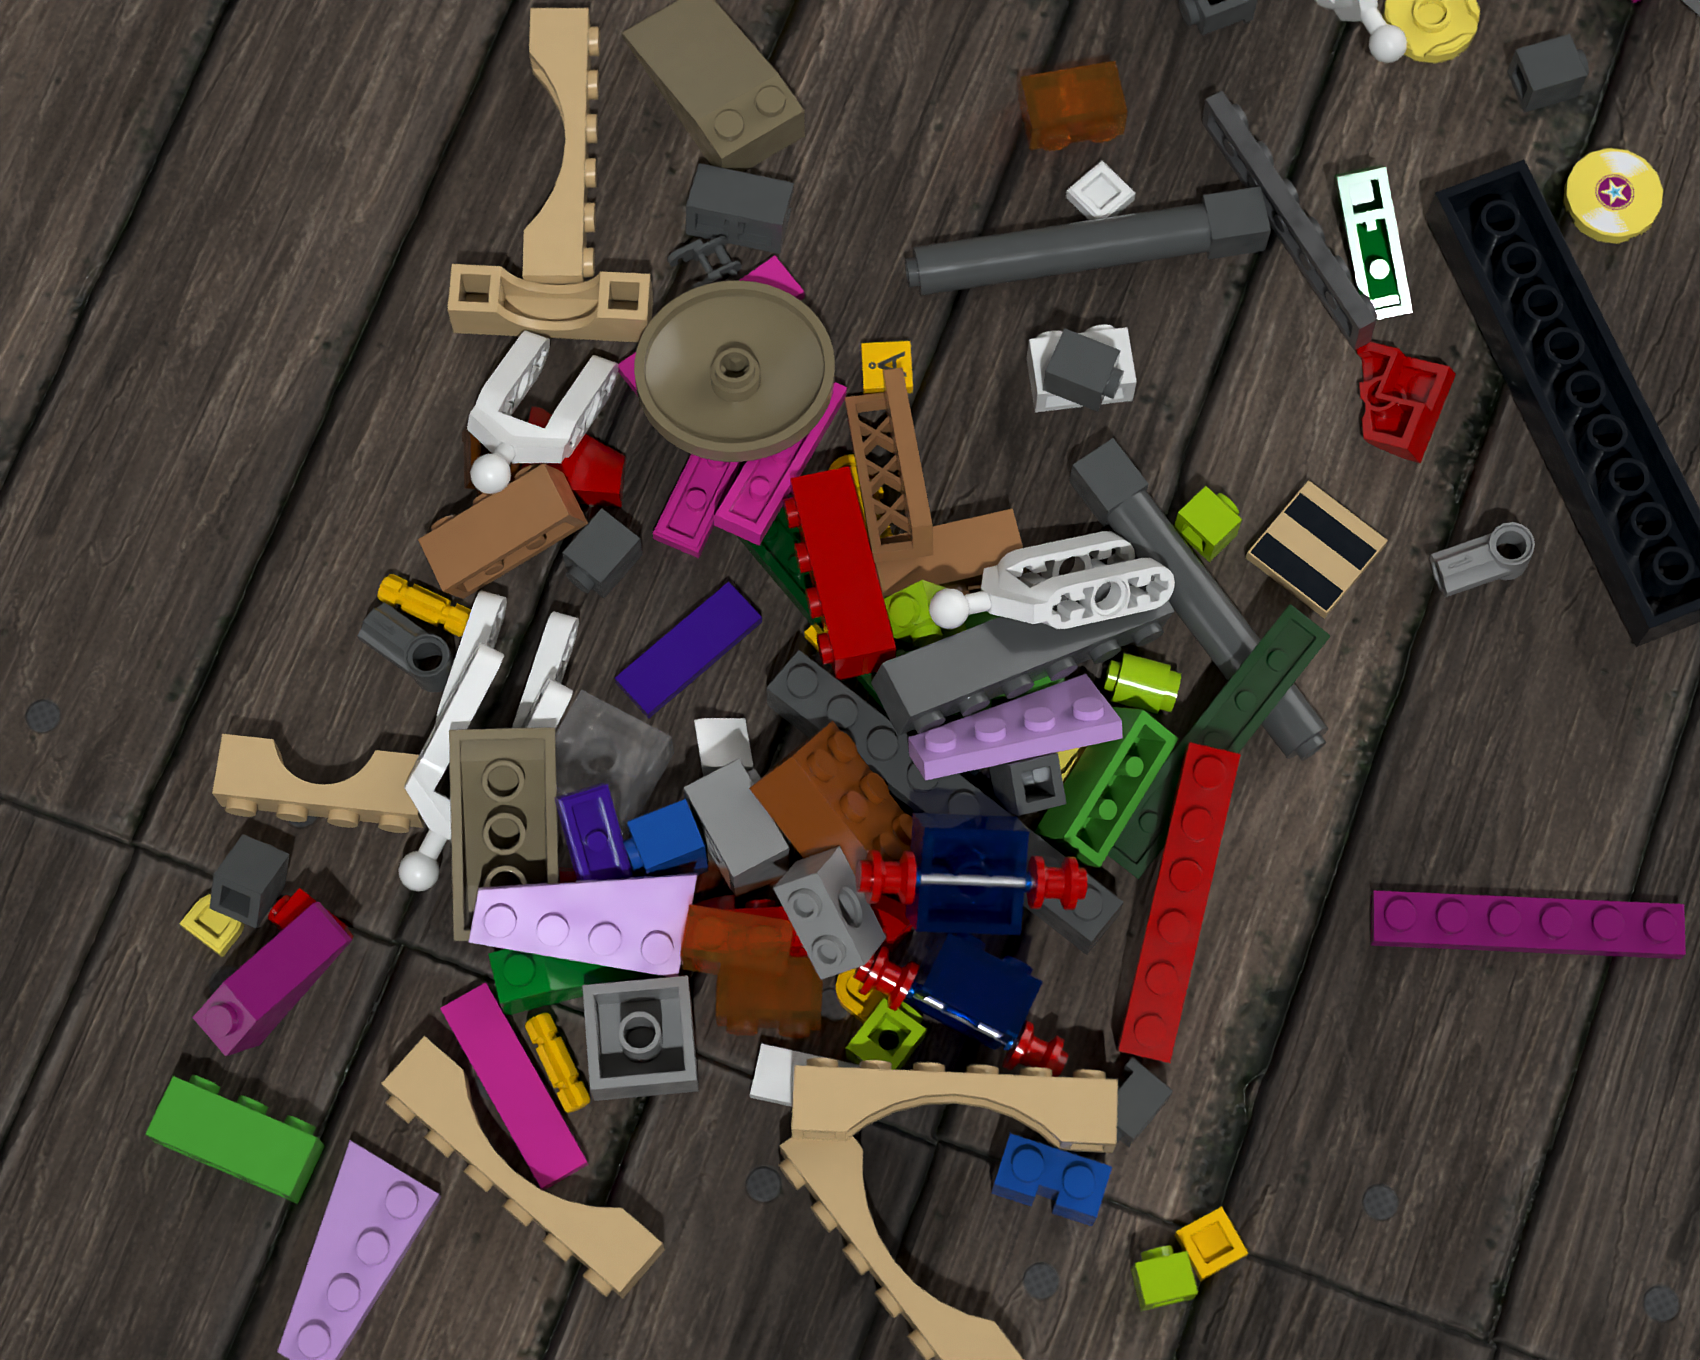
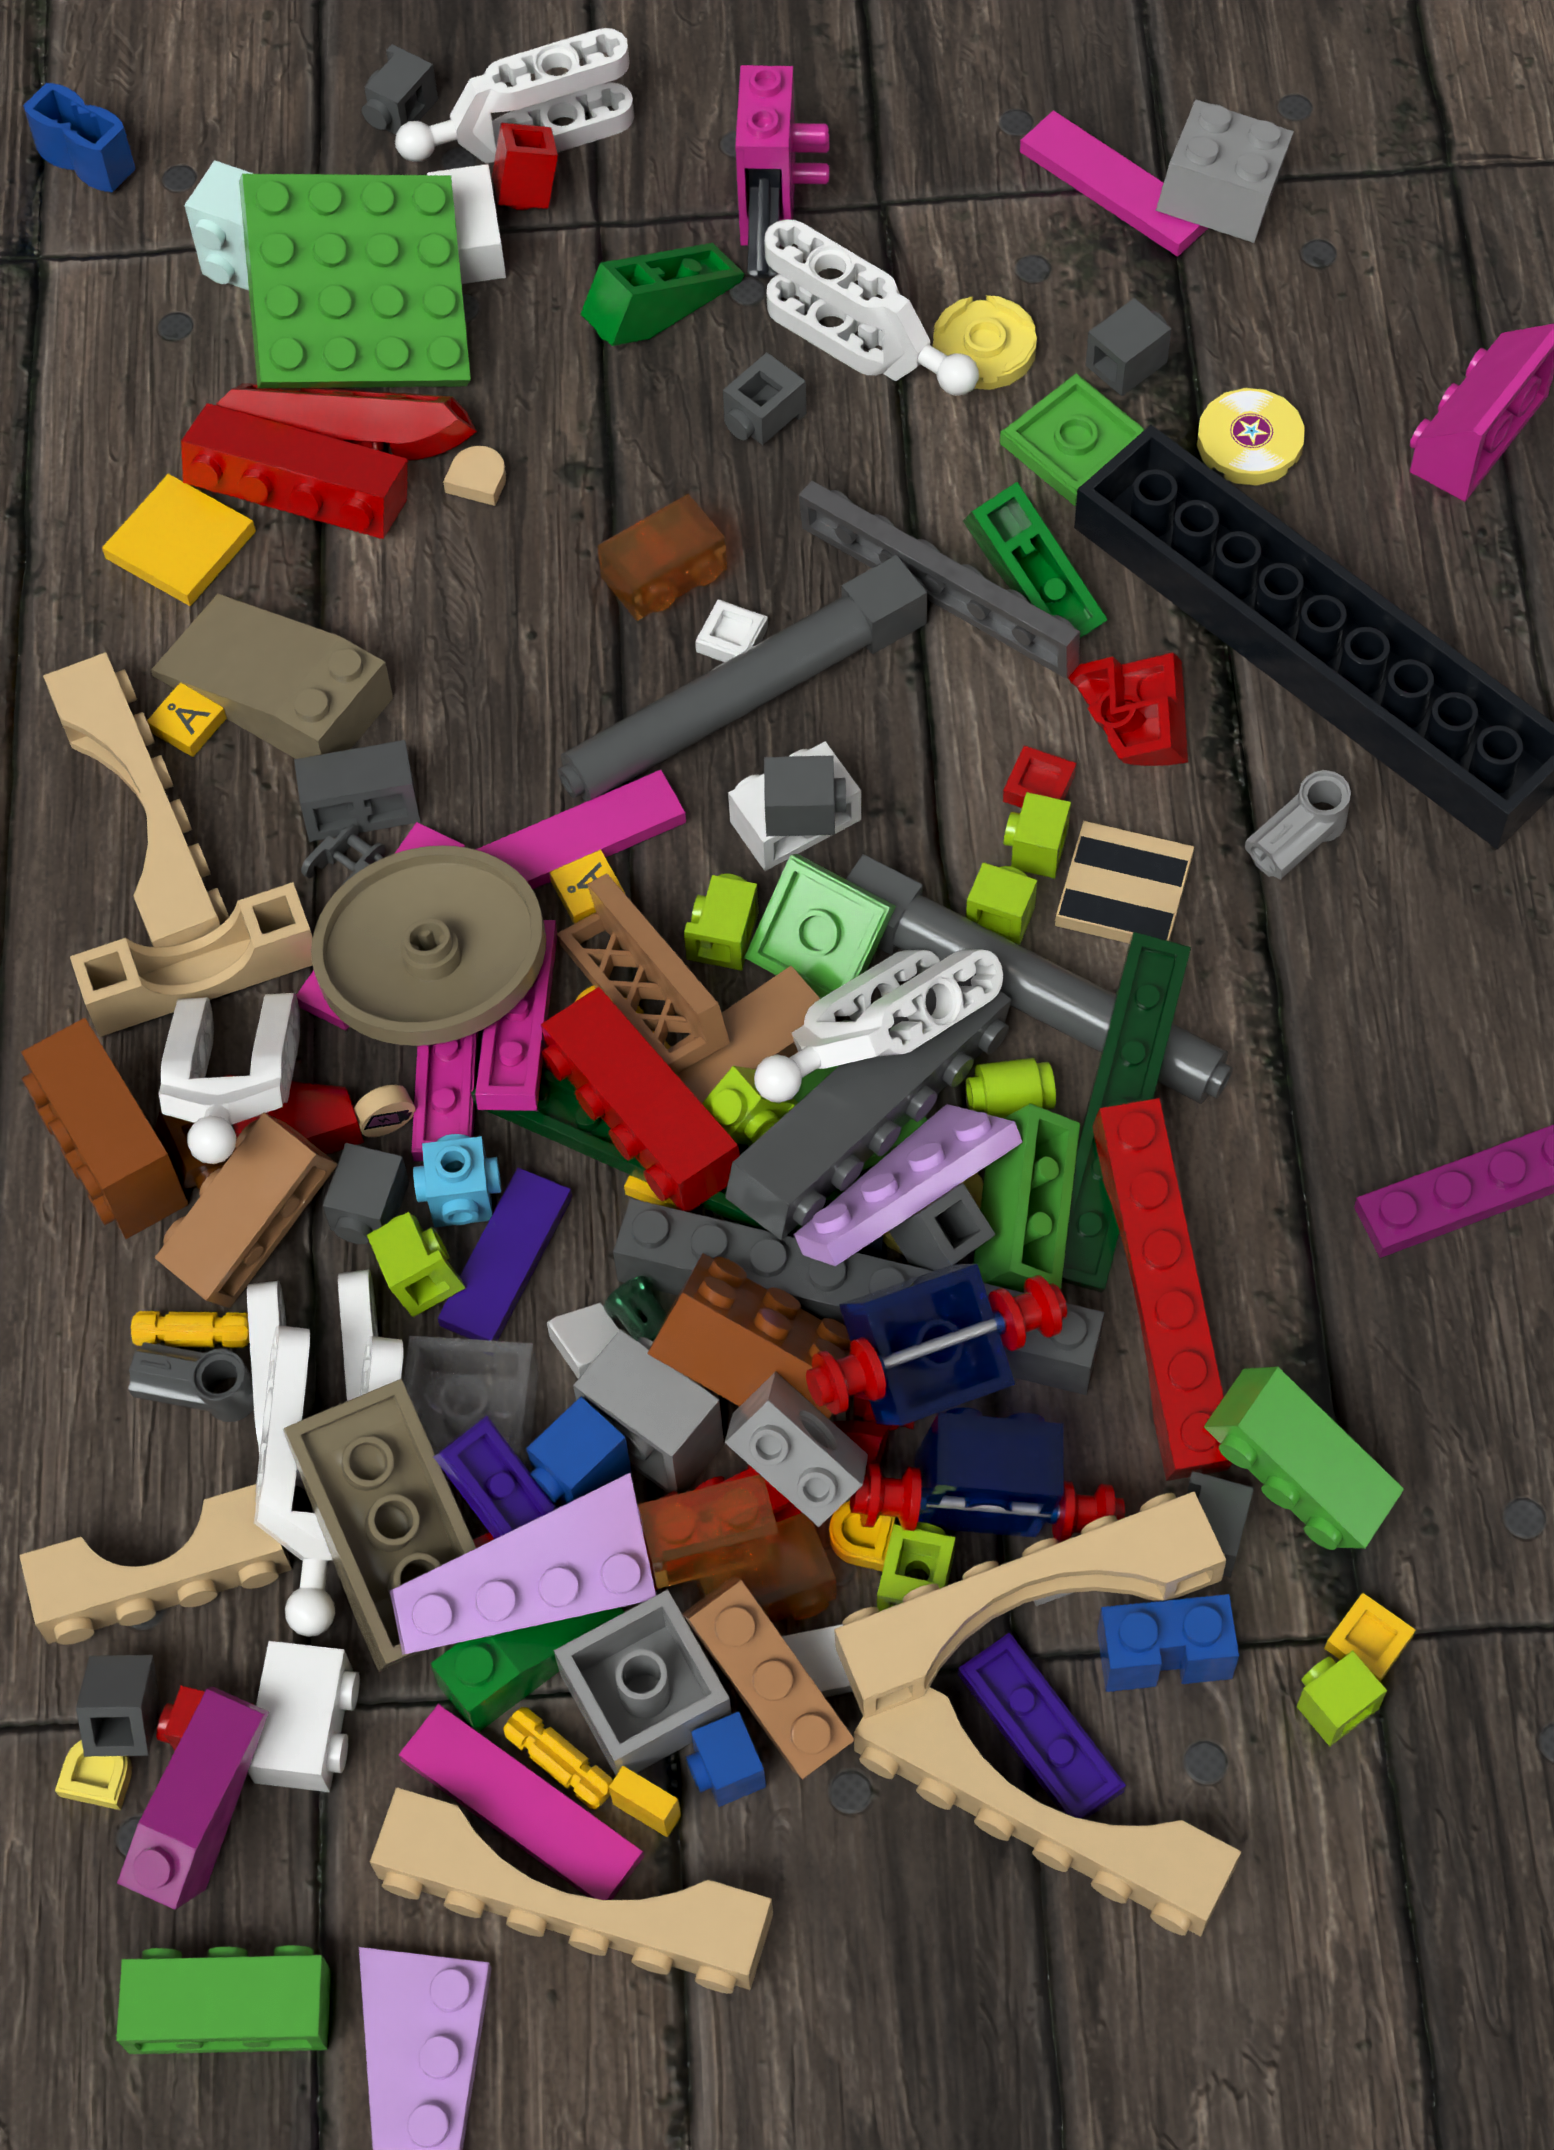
camera: 20 degrees left, 10 degrees down
none -> dark orange brick [21,1018,189,1239]
none -> yellow tile [147,682,227,757]
none -> white brick [248,1641,360,1792]
none -> tan tile [354,1085,415,1137]
none -> lime brick [367,1212,465,1317]
none -> medium azure brick [413,1134,501,1227]
none -> dark pink tile [476,770,686,889]
none -> clear green bush [603,1276,667,1342]
none -> yellow tile [609,1766,681,1838]
none -> medium nougat brick [682,1576,855,1779]
none -> lime brick [684,874,759,971]
none -> blue plate [685,1711,766,1808]
none -> tile [744,854,896,999]
none -> dark purple tile [958,1632,1126,1820]
none -> bright green tile [1000,373,1145,506]
none -> red plate [1003,745,1077,808]
none -> lime plate [1003,792,1071,879]
none -> bright green brick [1204,1367,1404,1550]

